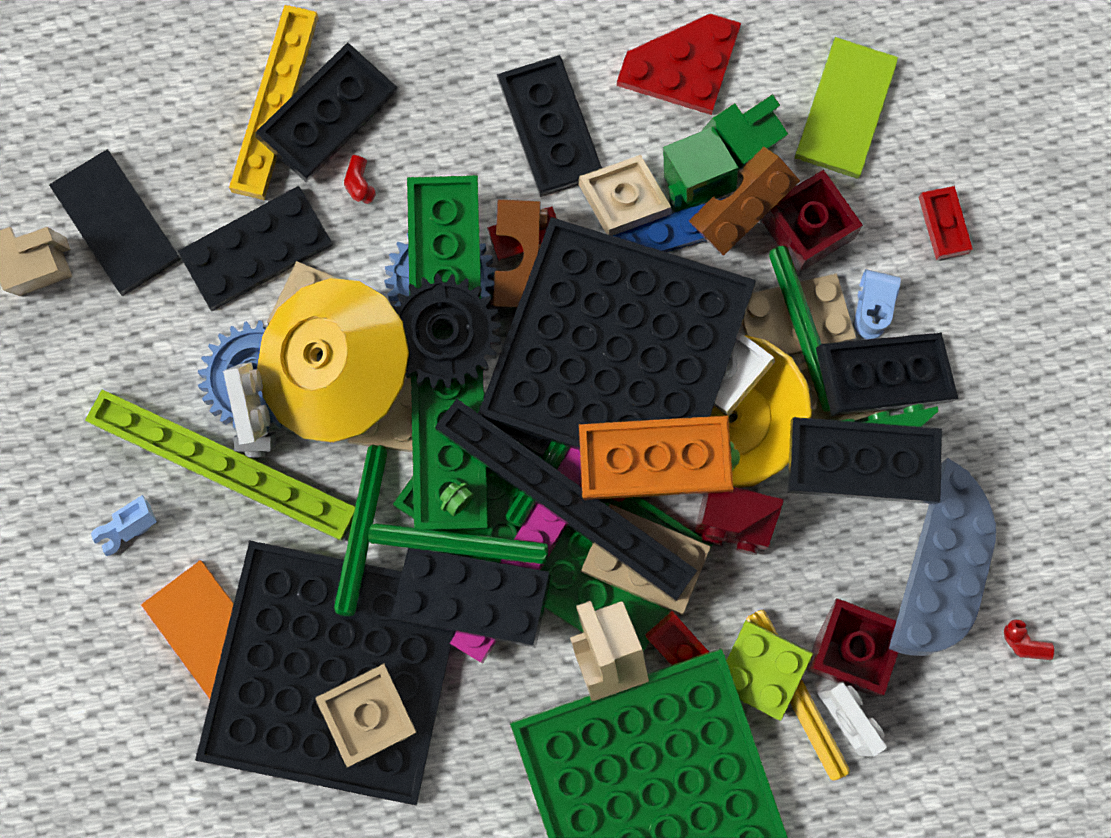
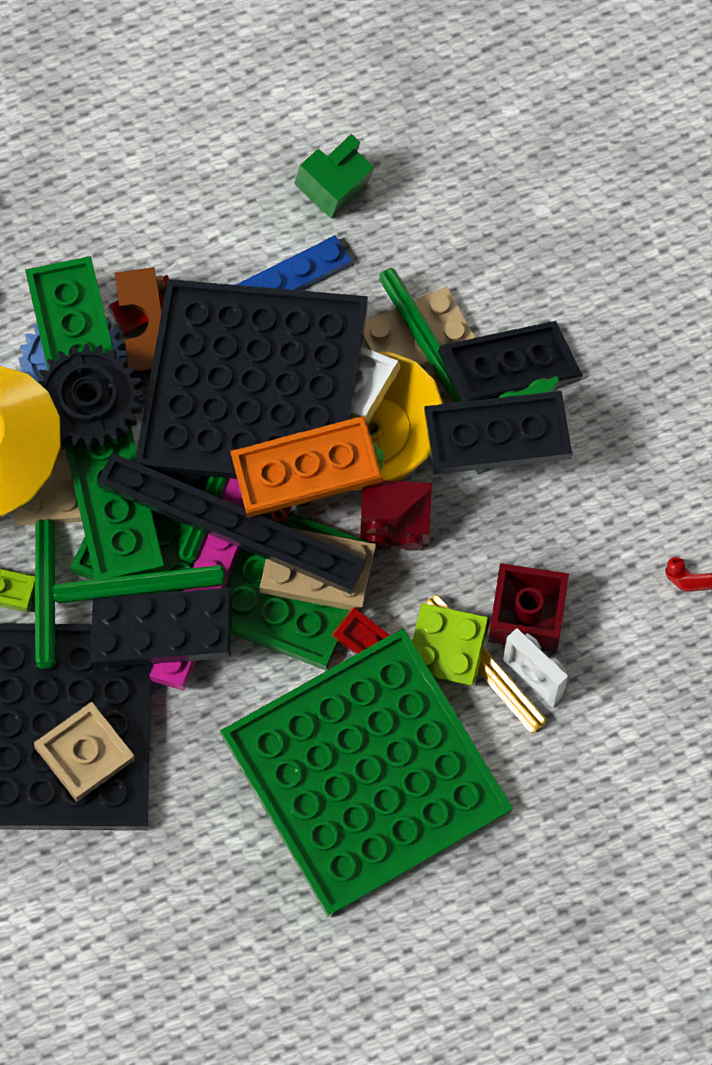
camera: 10 degrees left, 10 degrees down
bright green plate [440,482,474,516] -> none
black tile [497,55,602,197] -> none
tan plate [570,601,649,701] -> none
tan plate [579,155,671,236] -> none
red plate [616,13,741,115] -> none
plate [663,126,738,213] -> none
dark orange arch [689,147,800,256] -> none
dark red slope [761,169,863,274] -> none
lime tile [794,37,899,179] -> none
light blue piece [854,269,901,340] -> none
sand blue plate [889,458,996,656] -> none
red plate [918,186,973,260] -> none

